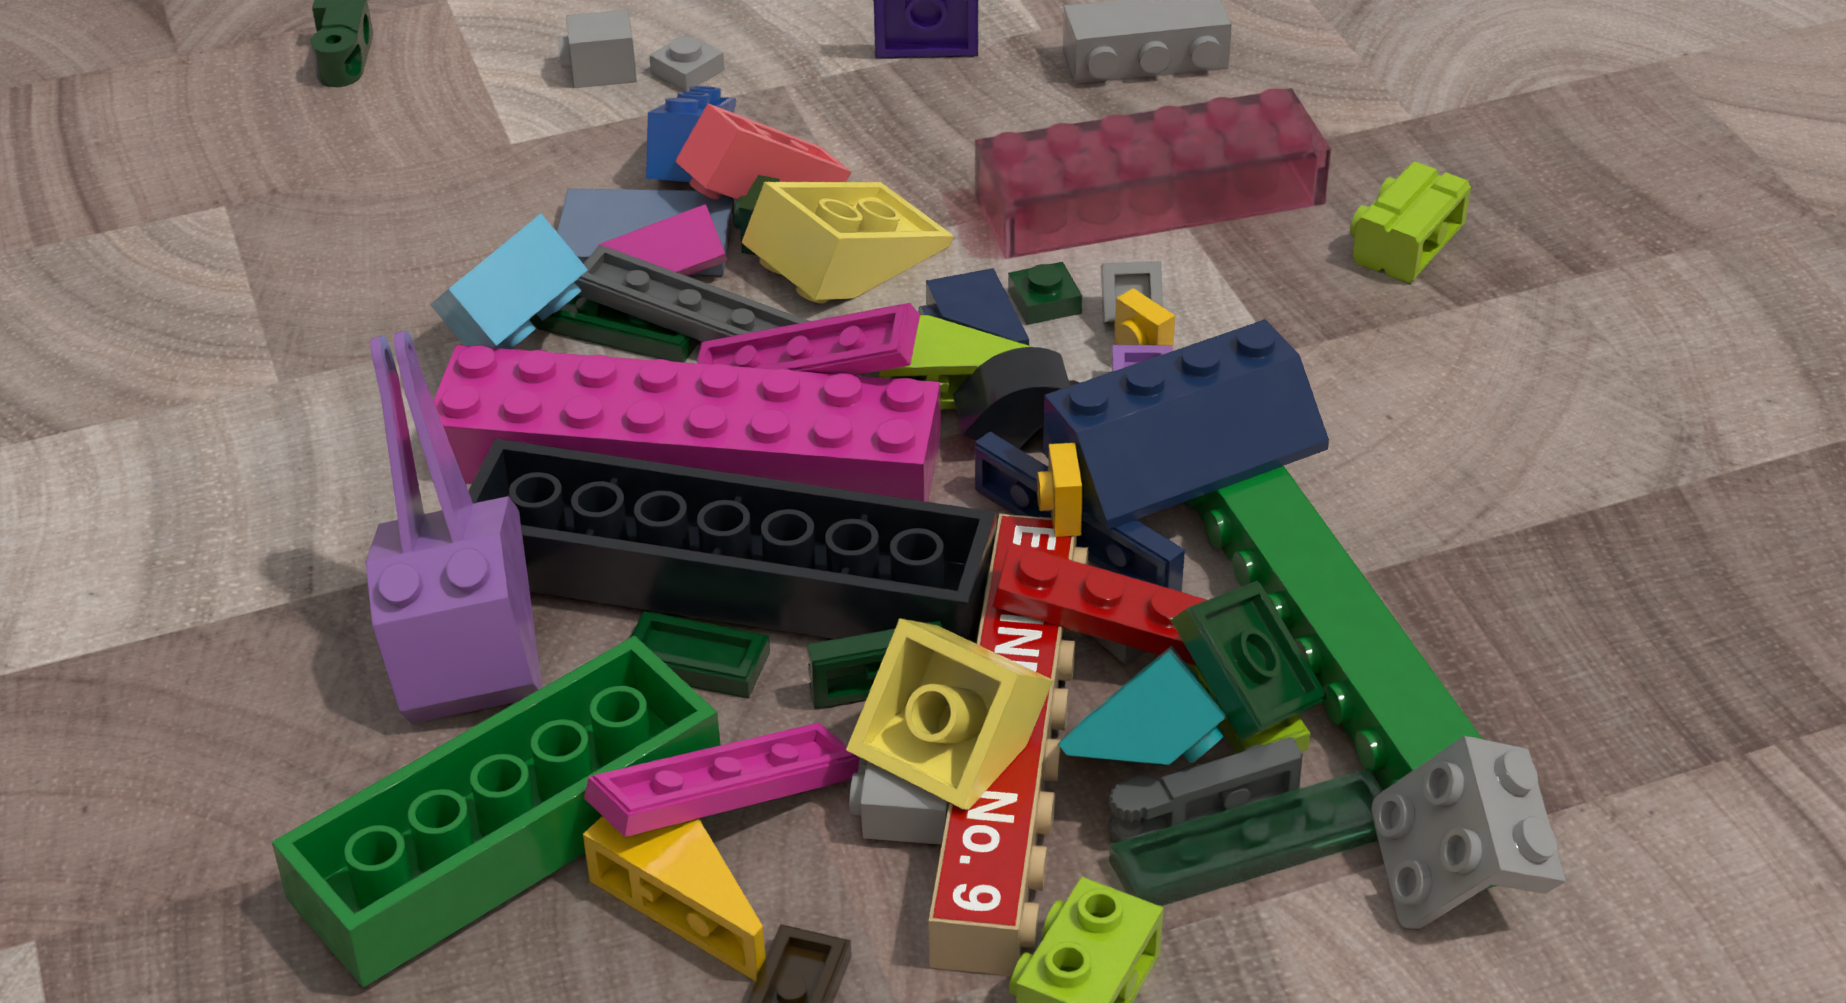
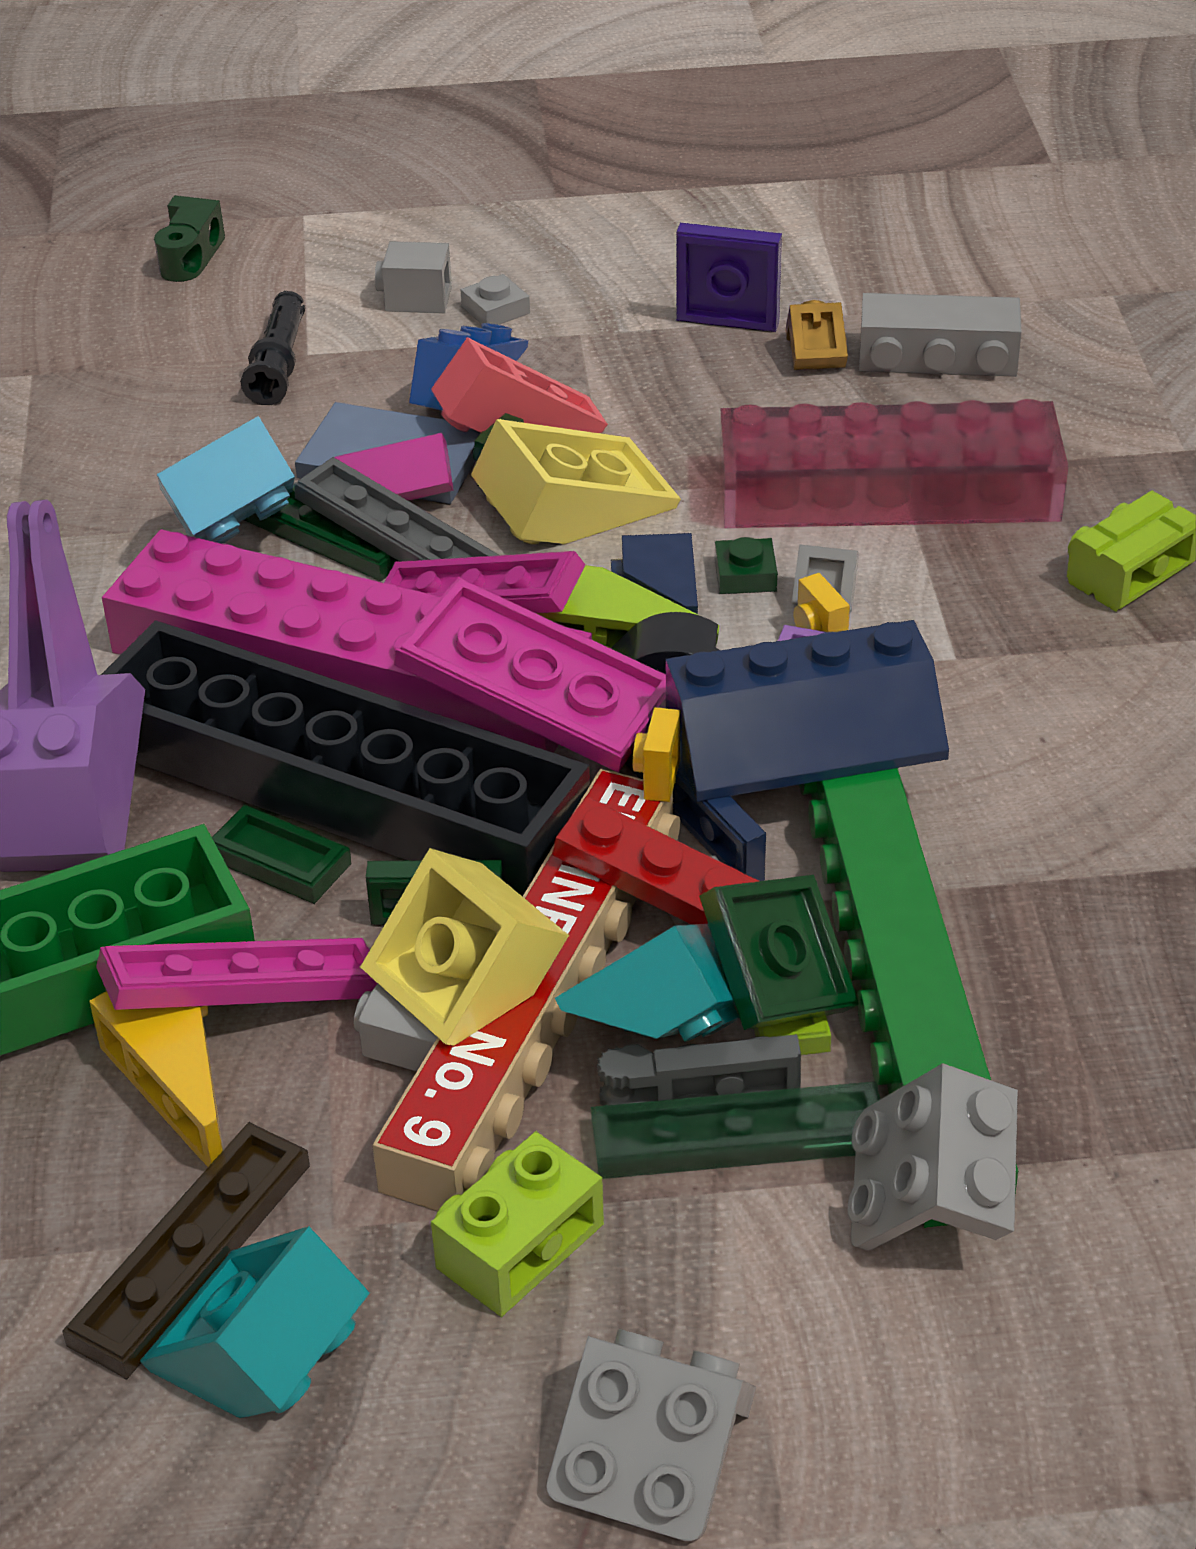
camera: 15 degrees right, 0 degrees up
none -> black pin [240,291,306,405]
none -> dark pink tile [394,577,666,773]
none -> pearl gold bracket [785,300,848,370]

